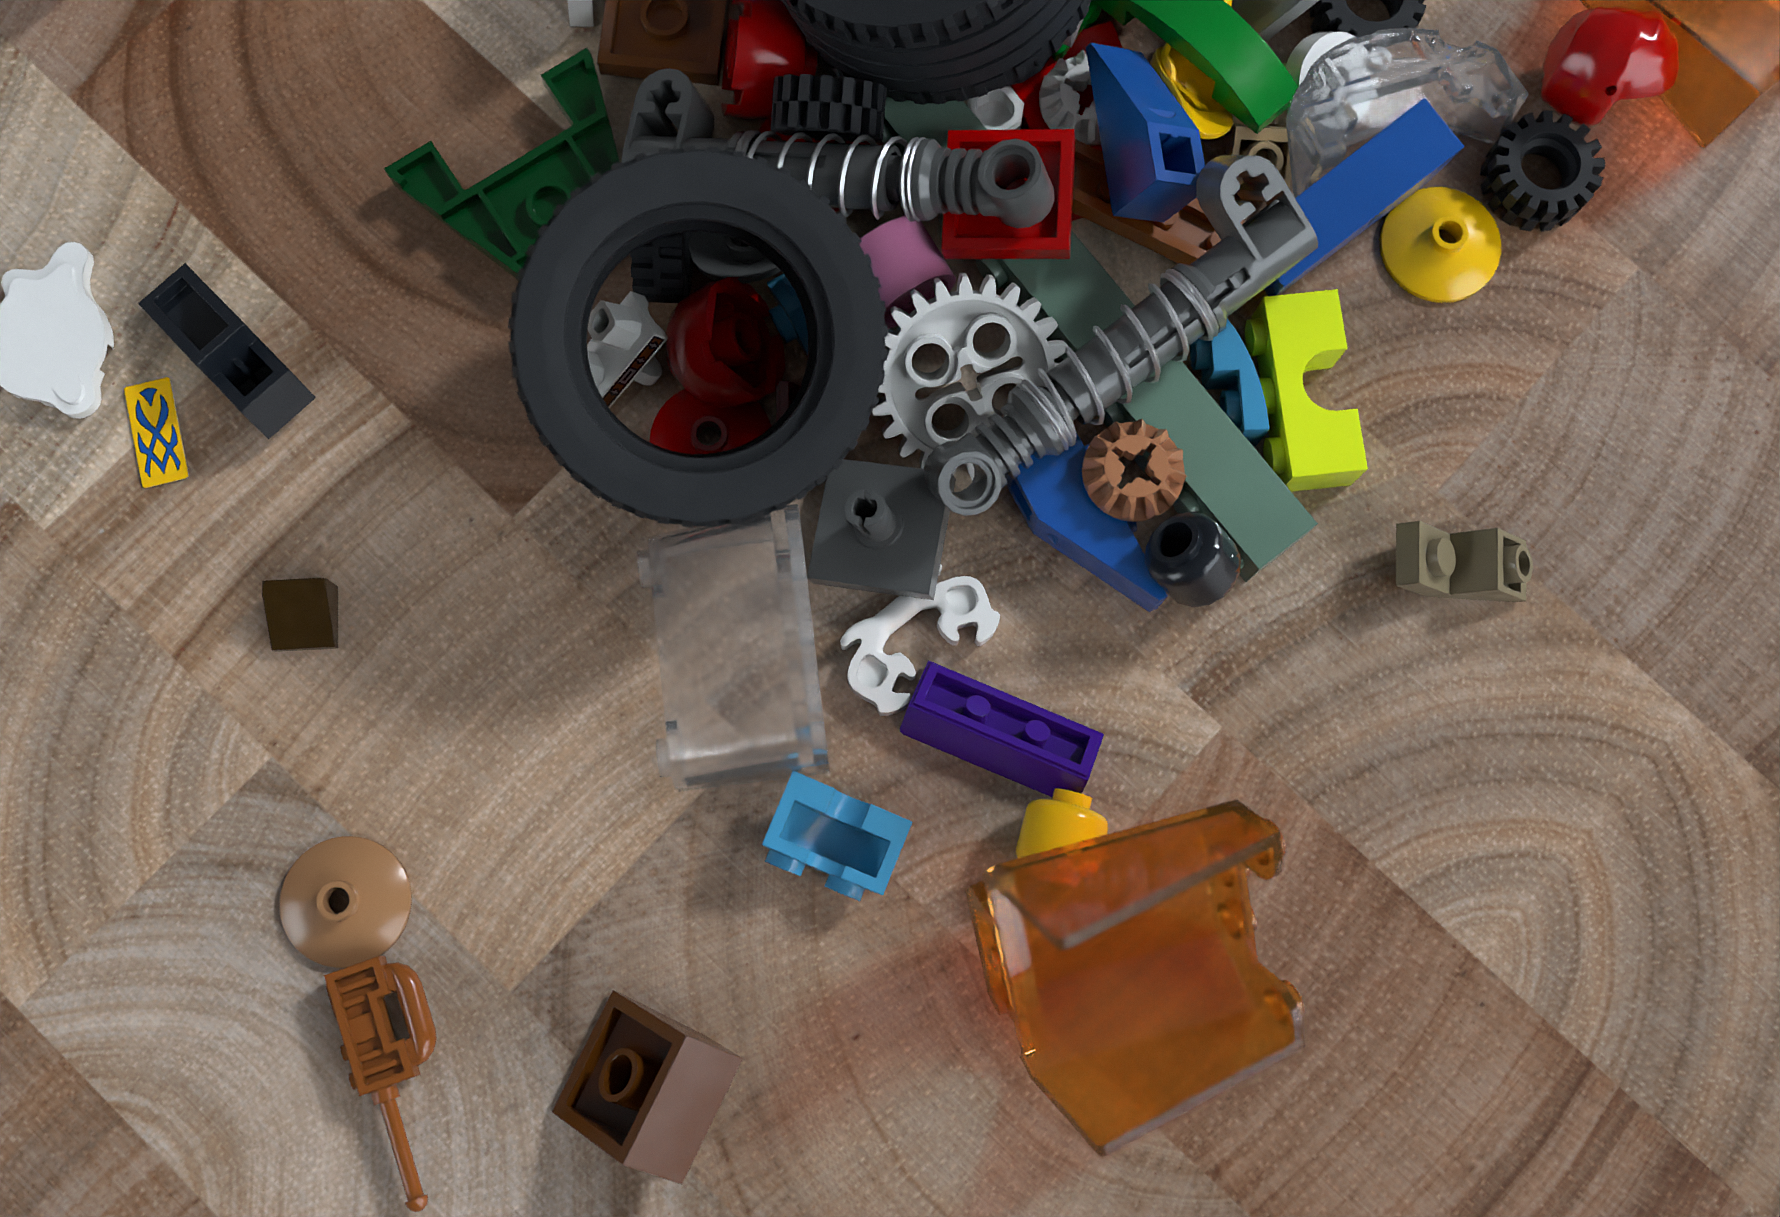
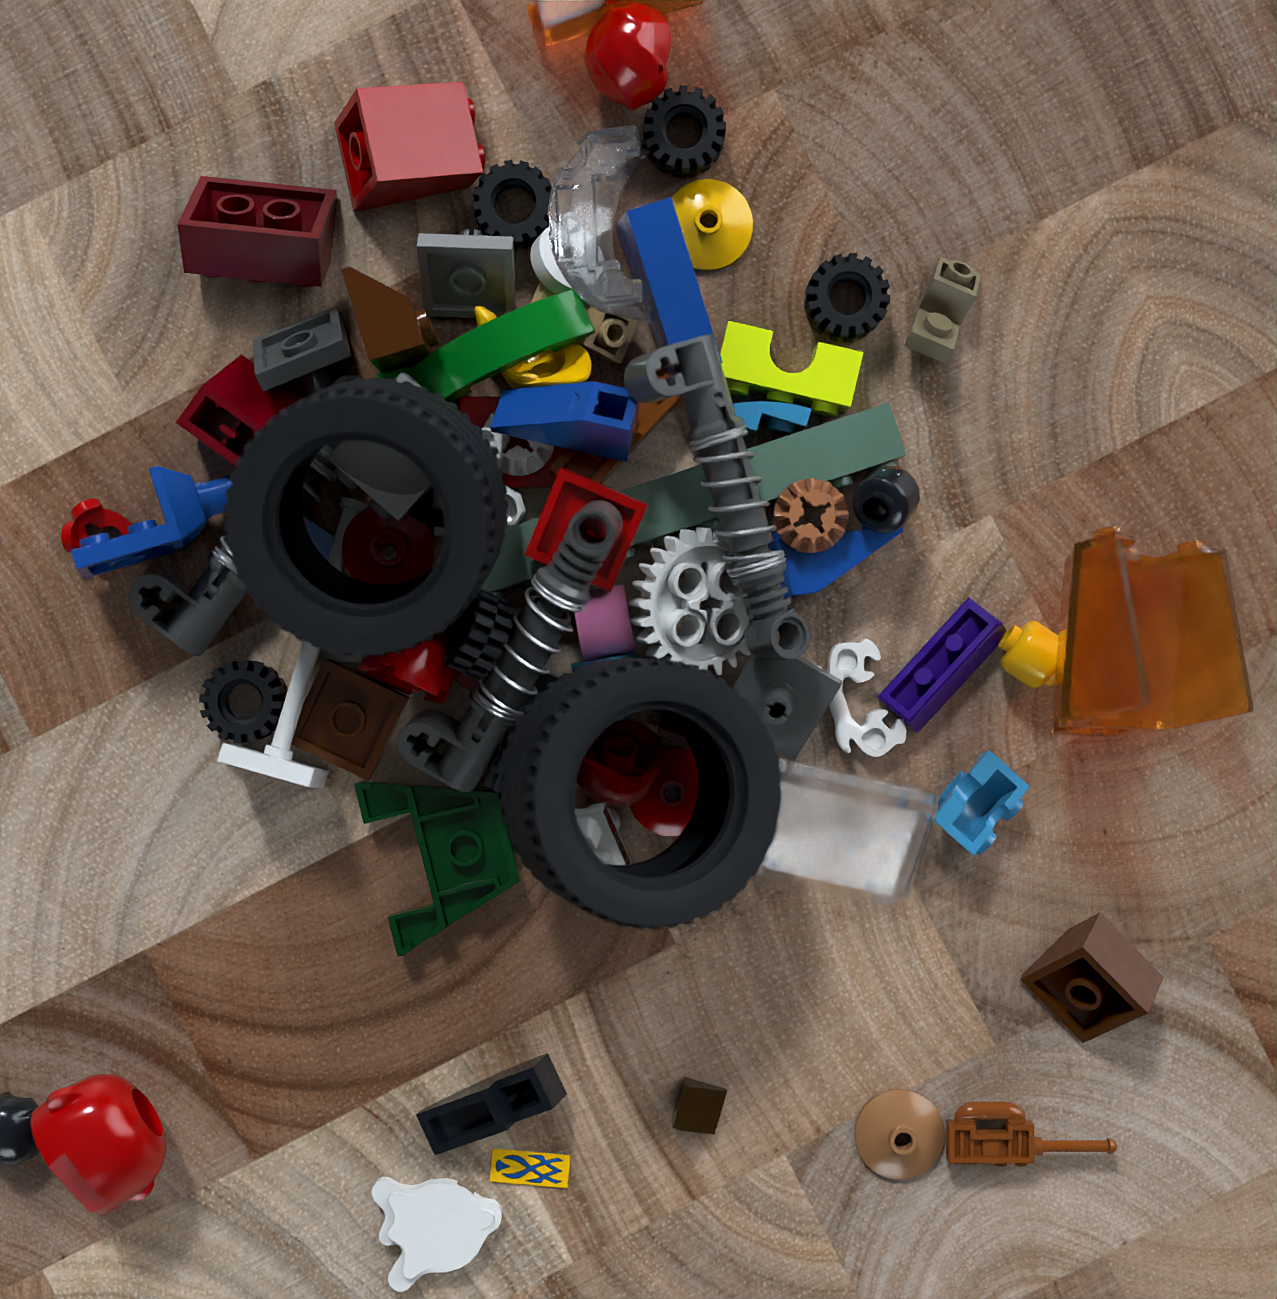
camera: 65 degrees left, 10 degrees up
none -> black tyre [804,253,891,342]

